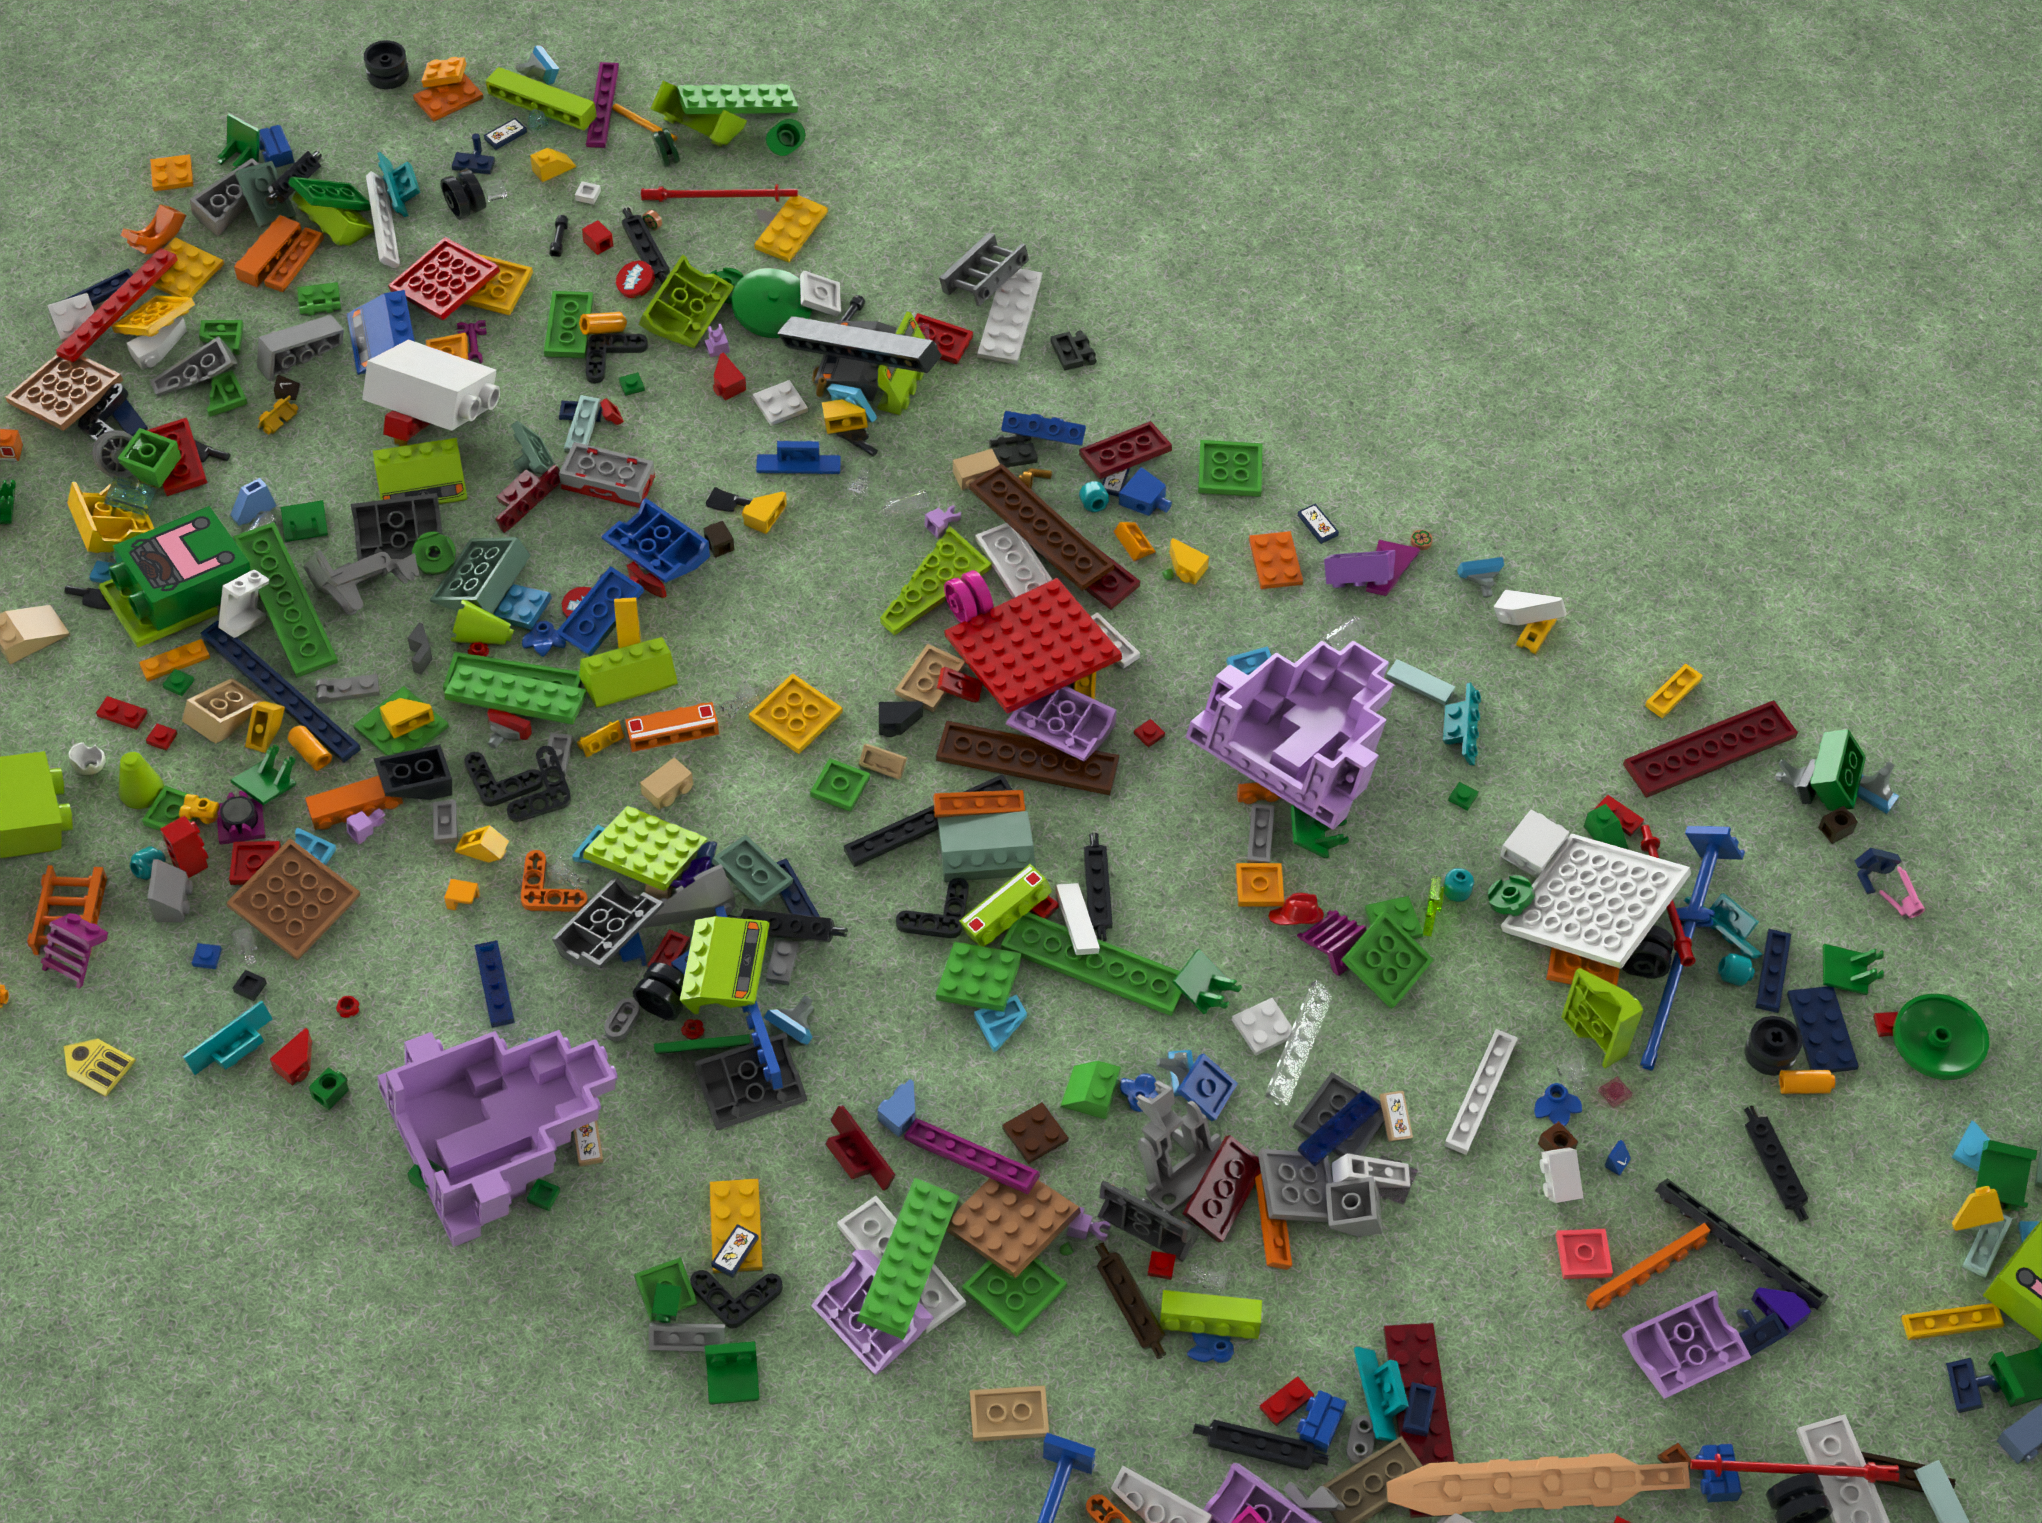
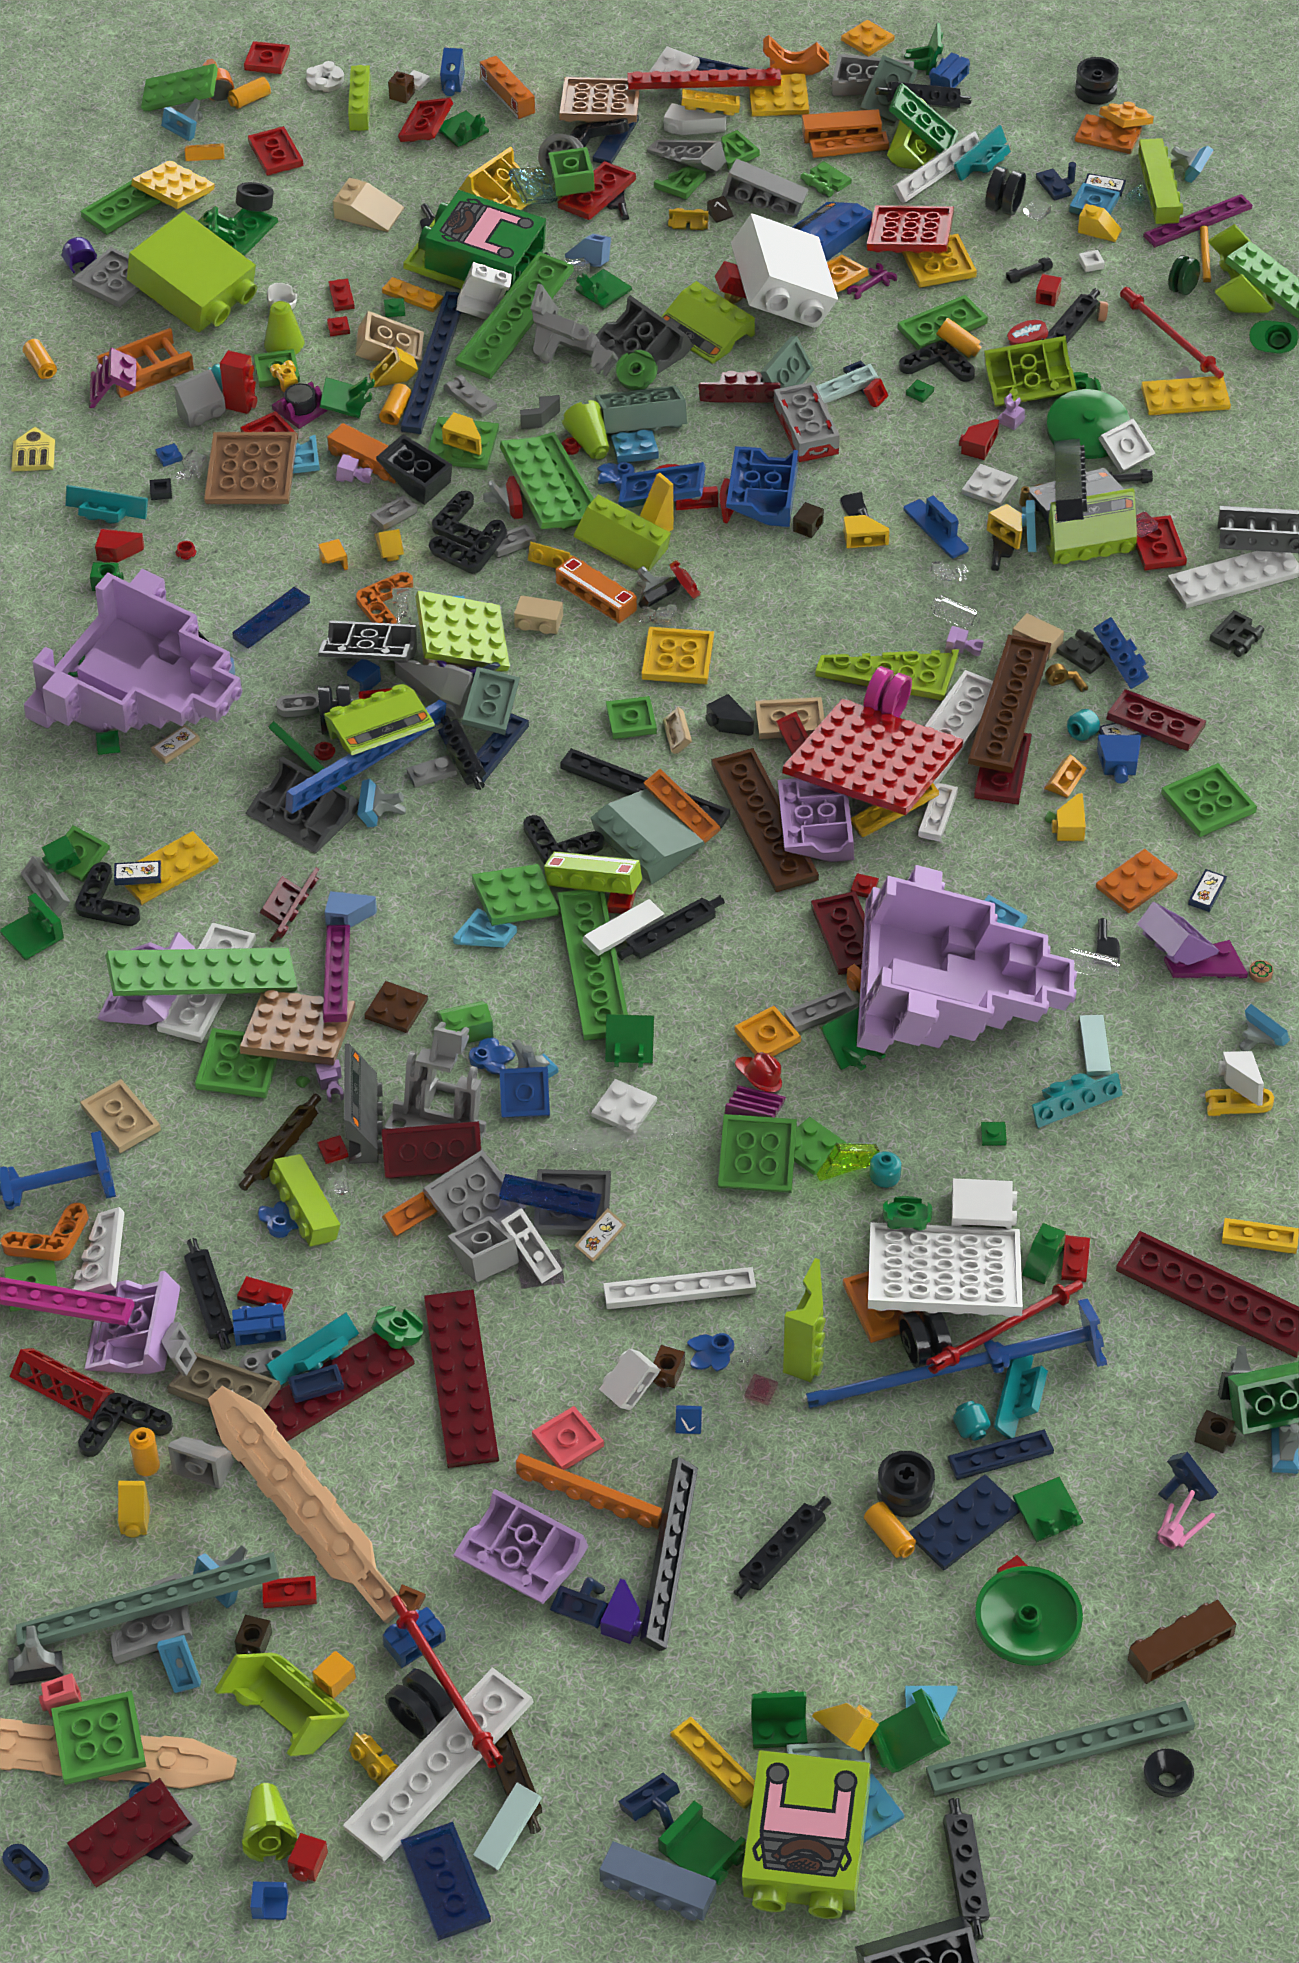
camera: 60 degrees right, 5 degrees down
none -> green plate [371,1306,424,1349]
none -> dark red plate [424,1289,499,1468]
none -> black piece [636,566,682,610]
none -> red tile [669,560,701,599]
none -> green bracket [751,1690,808,1749]
none -> dark red plate [811,891,865,975]
none -> dark azure plate [1069,183,1120,215]
none -> black piece [1094,918,1120,966]
none -> reddish brown brick [1128,1599,1237,1684]

